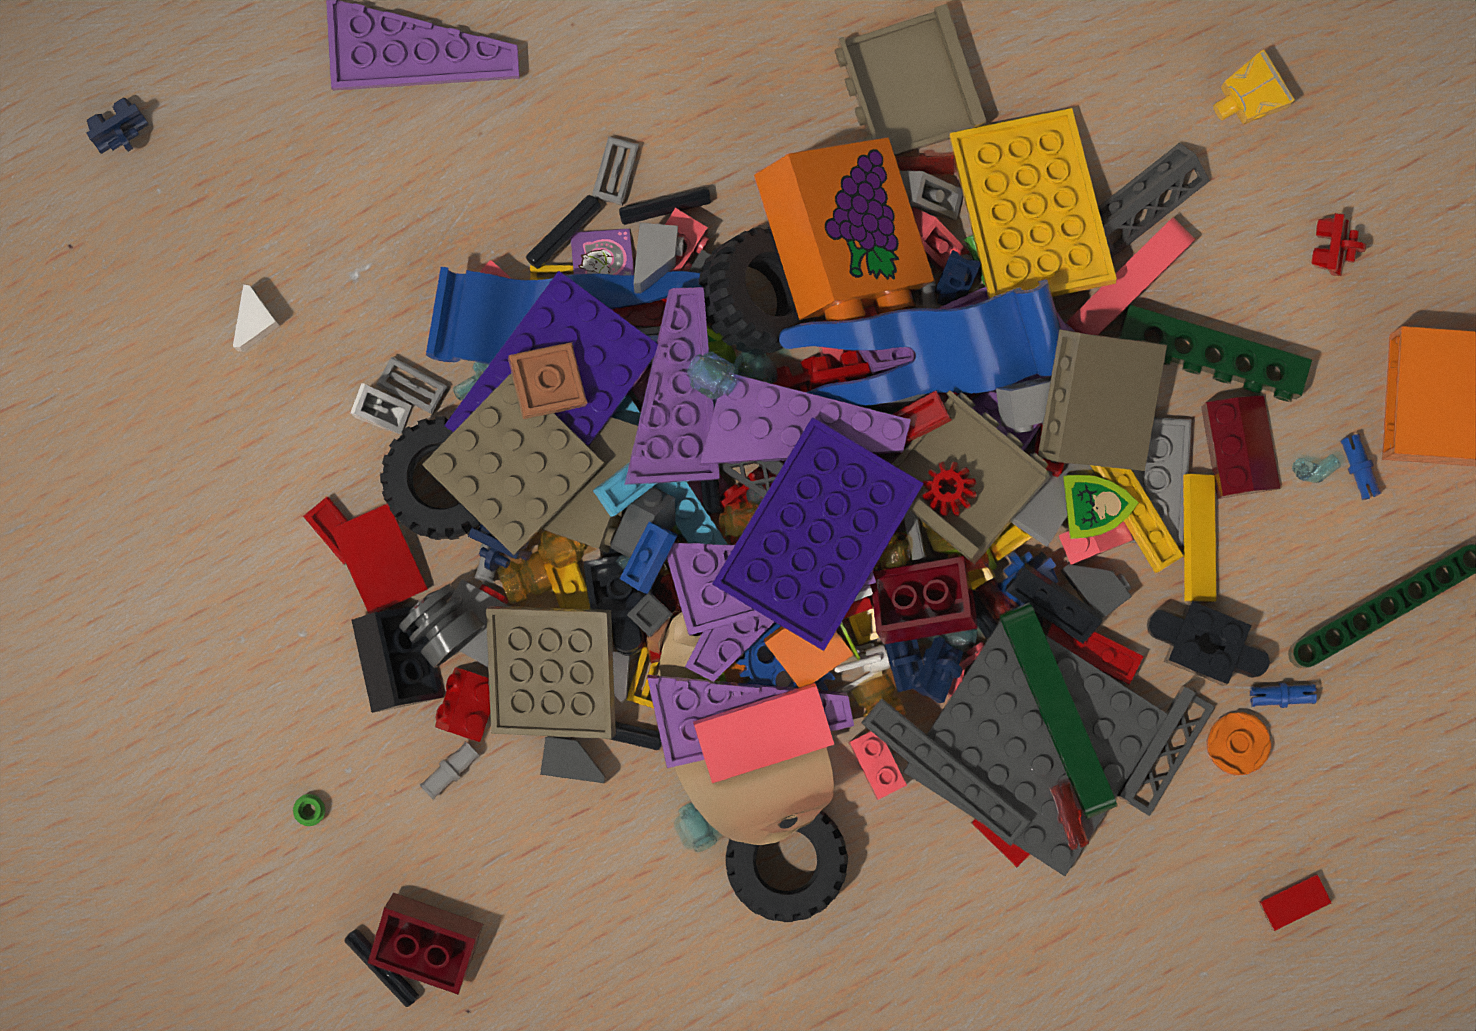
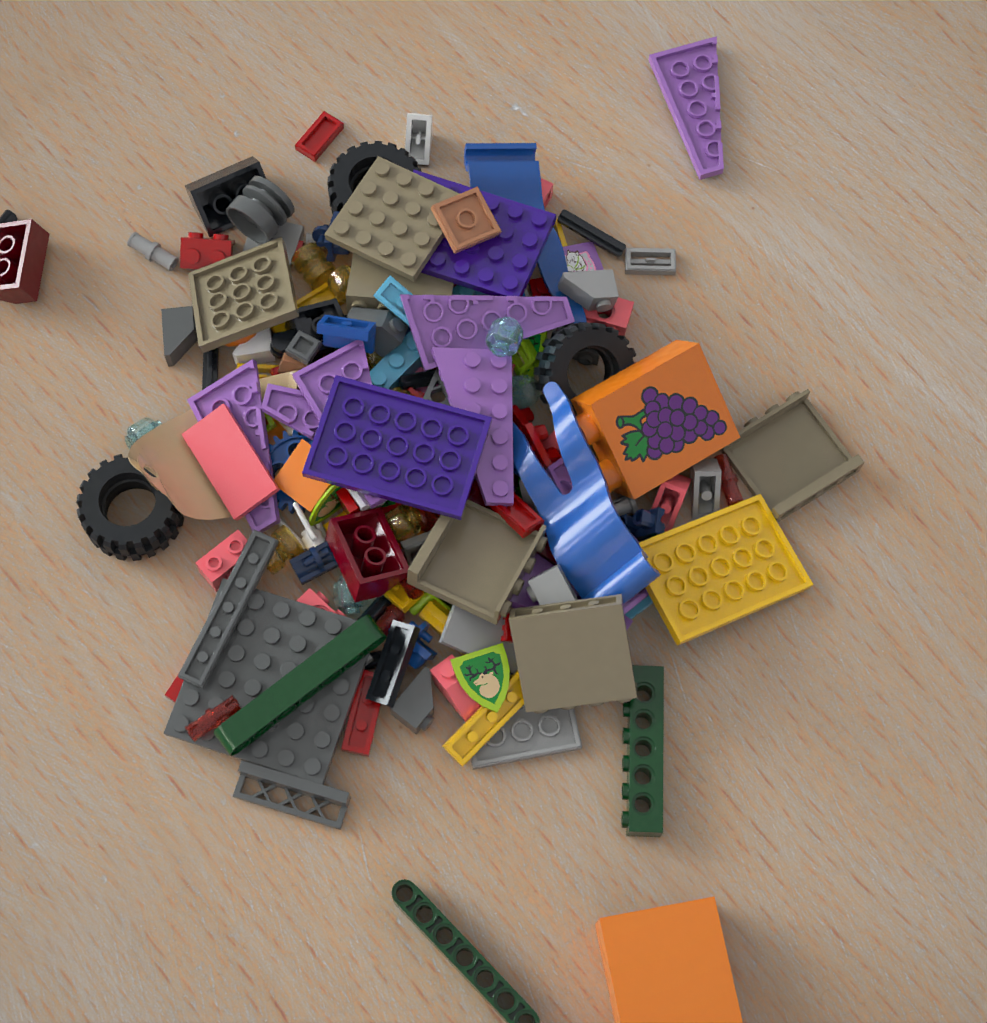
camera: 70 degrees right, 15 degrees down
white slope [233,285,280,352] -> none
bright green plate [293,794,325,826] -> none
red tile [330,503,428,614] -> none
light grey tile [377,357,448,415] -> none
black axle [619,187,711,225] -> none
dark blue hips [912,637,964,703] -> none
red gear [922,462,977,517] -> none
coral beam [1065,217,1196,335] -> none
dark grey fence [1098,143,1210,258] -> none
black brick [1147,601,1270,686] -> none
yellow tile [1183,474,1216,602] -> none
dark red slope [1201,396,1281,499] -> none
orange tile [1206,712,1271,776] -> none
yellow torso [1213,50,1295,124] -> none
blue pin [1250,683,1317,708] -> none
red tile [1259,874,1331,931] -> none
clear light blue arm [1292,454,1341,483] -> none
red hips [1312,213,1366,276] -> none
blue pin [1340,434,1382,500] -> none

